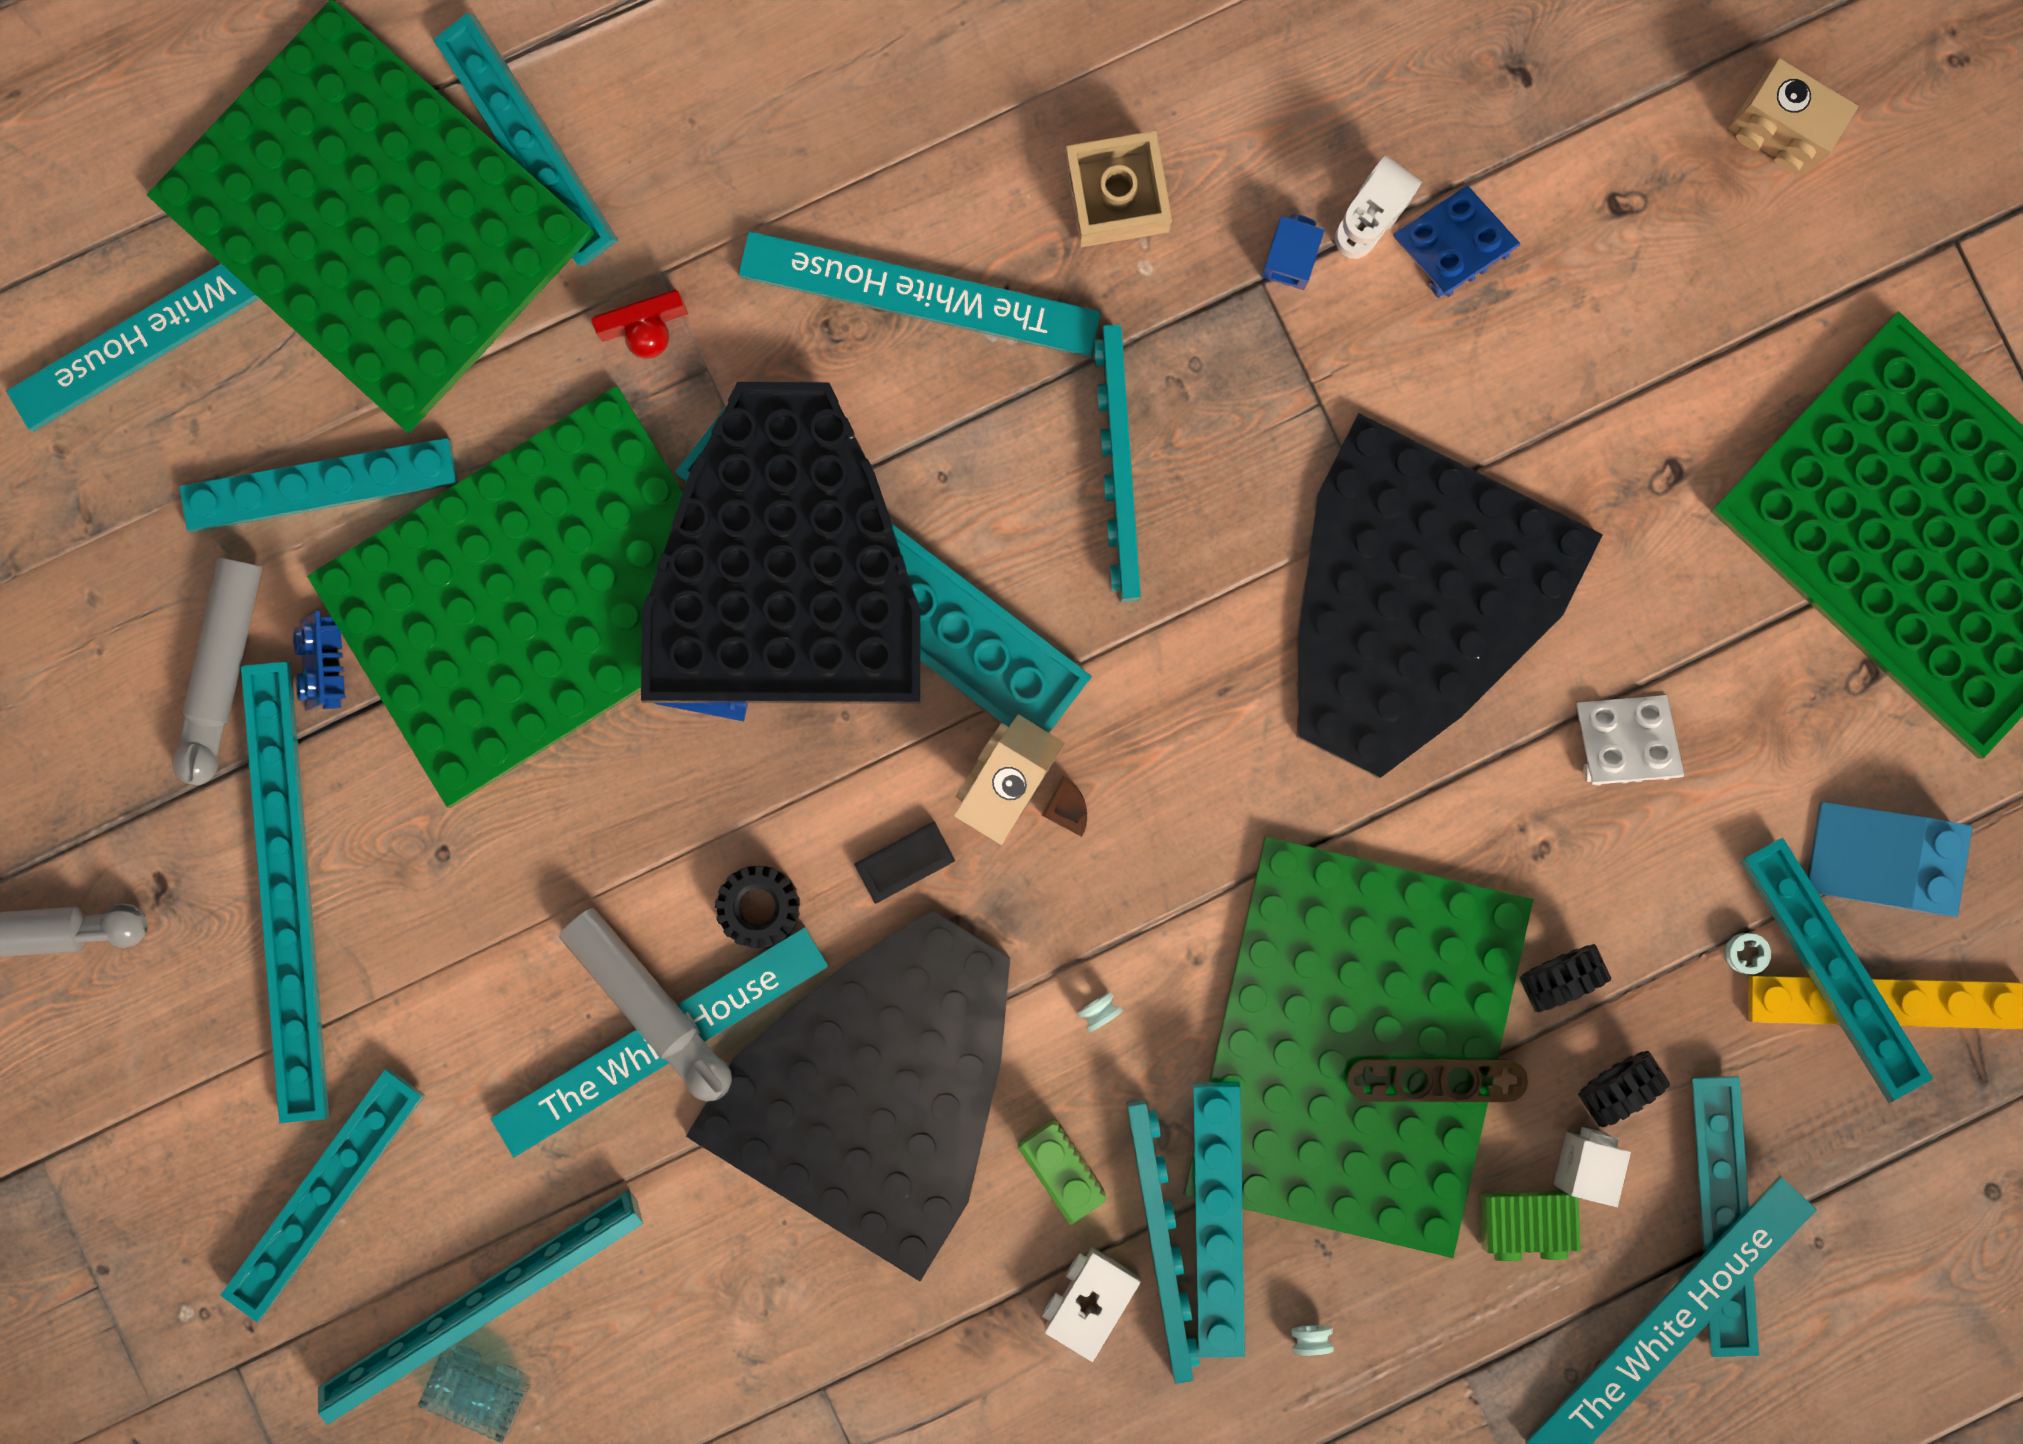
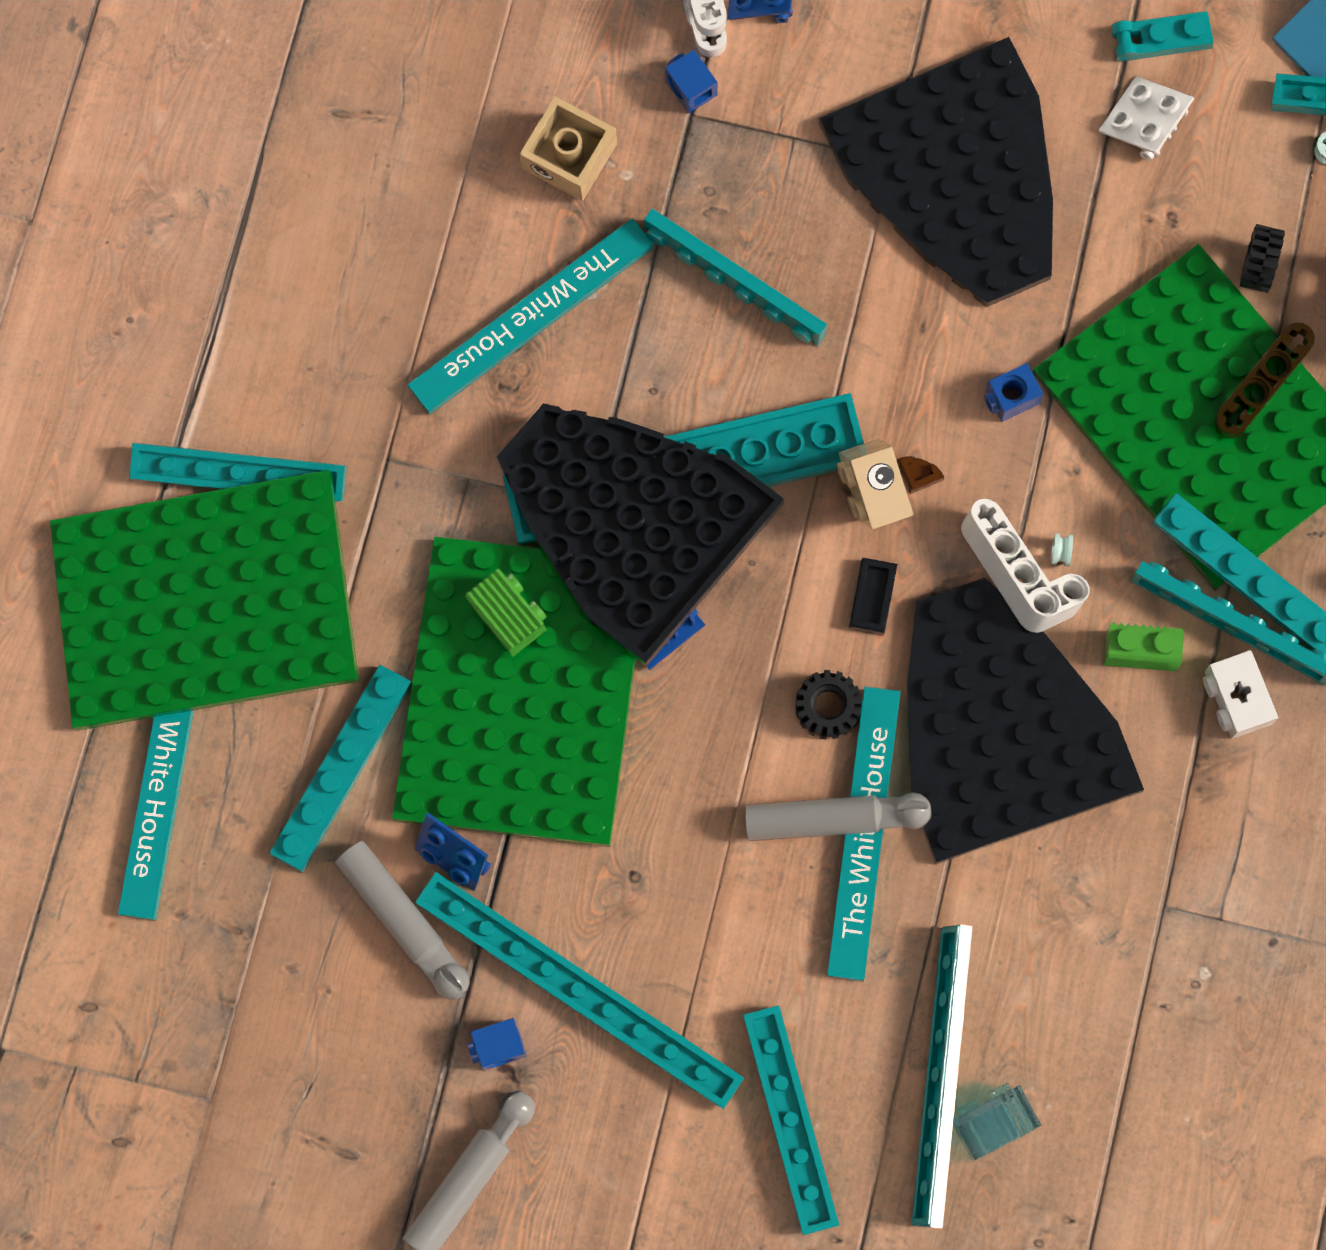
camera: 45 degrees left, 10 degrees down
red tile [592,289,688,359] -> none
none -> bright green brick [465,569,547,657]
none -> blue brick [467,1018,527,1071]
none -> white beam [961,499,1090,633]
none -> blue brick [984,363,1043,422]
none -> teal plate [1111,11,1214,61]

